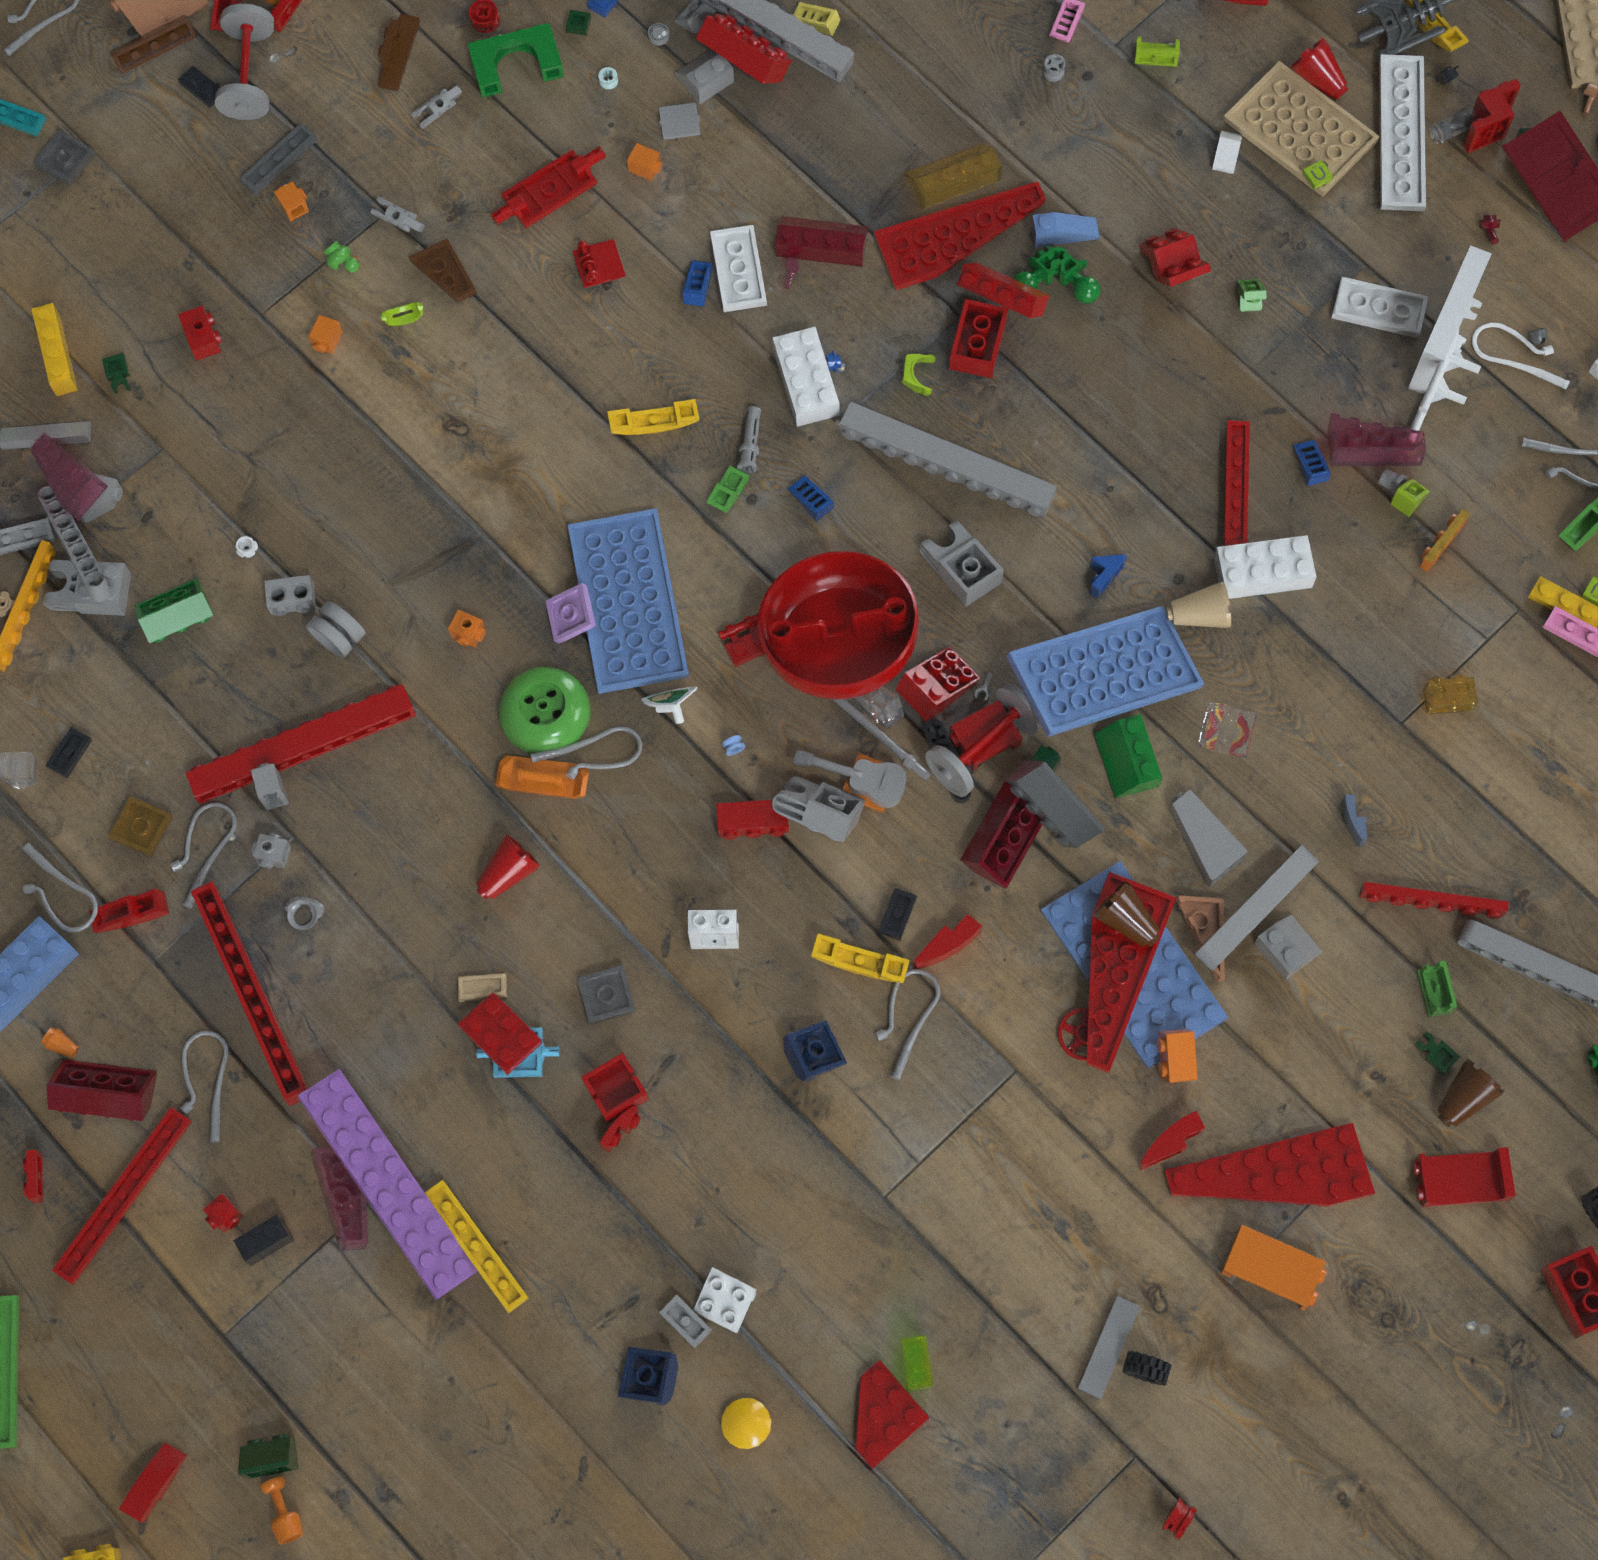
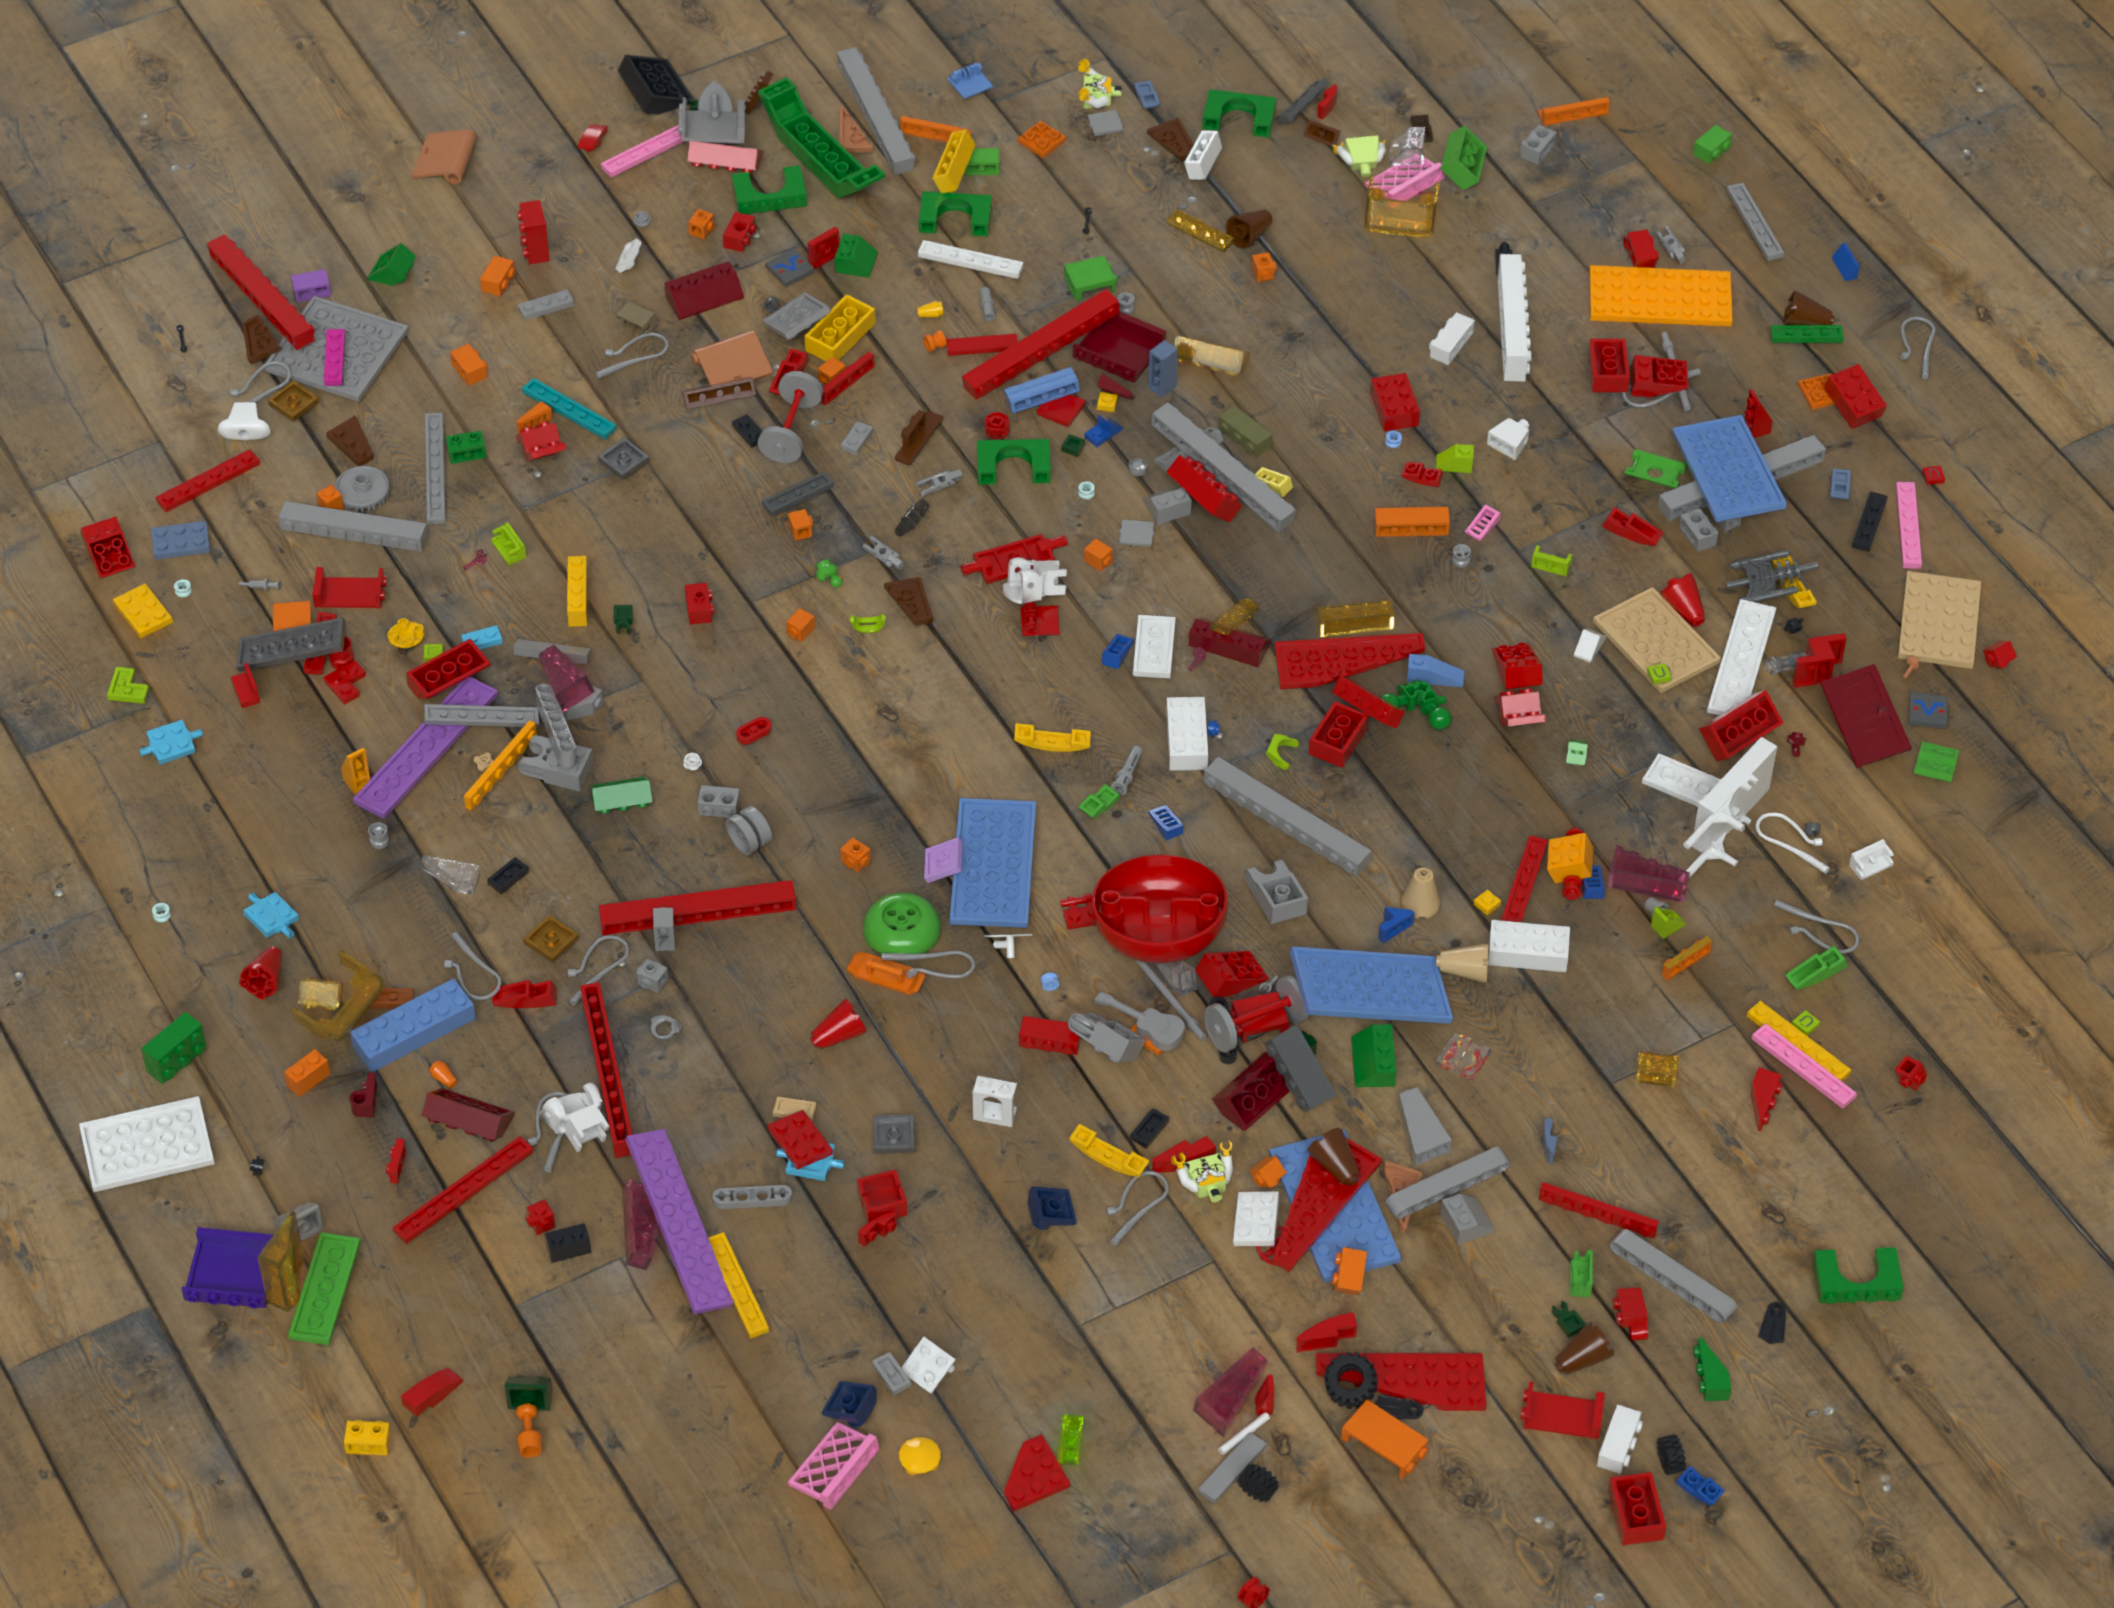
camera: 10 degrees right, 20 degrees down
none -> white piece [540,1083,609,1152]
none -> light grey beam [712,1185,792,1209]
none -> red plate [736,717,771,745]
none -> bright pink fence [788,1422,880,1510]
none -> light grey plate [841,421,873,456]
none -> clear smoke hinge [895,498,930,536]
none -> white piece [1003,557,1067,604]
none -> torso [1171,1141,1233,1202]
none -> clear pink wedge [1193,1347,1268,1438]
none -> clear yellow plate [1210,599,1259,635]
none -> white bar [1218,1412,1270,1455]
none -> white plate [1233,1192,1280,1246]
none -> orange brick [1249,1156,1287,1188]
none -> red slope [1255,1374,1274,1415]
none -> black tyre [1324,1352,1378,1409]
none -> orange brick [1374,507,1450,537]
none -> black piece [1375,1395,1424,1419]
none -> tan cone [1402,868,1440,919]
none -> yellow plate [1473,889,1501,916]
none -> red slope [1492,642,1543,689]
none -> light orange brick [1547,828,1593,900]
none -> white brick [1597,1404,1643,1474]
none -> red hinge [1612,1287,1648,1341]
none -> red brick [1699,690,1784,762]
none -> red slope [1750,1067,1783,1131]

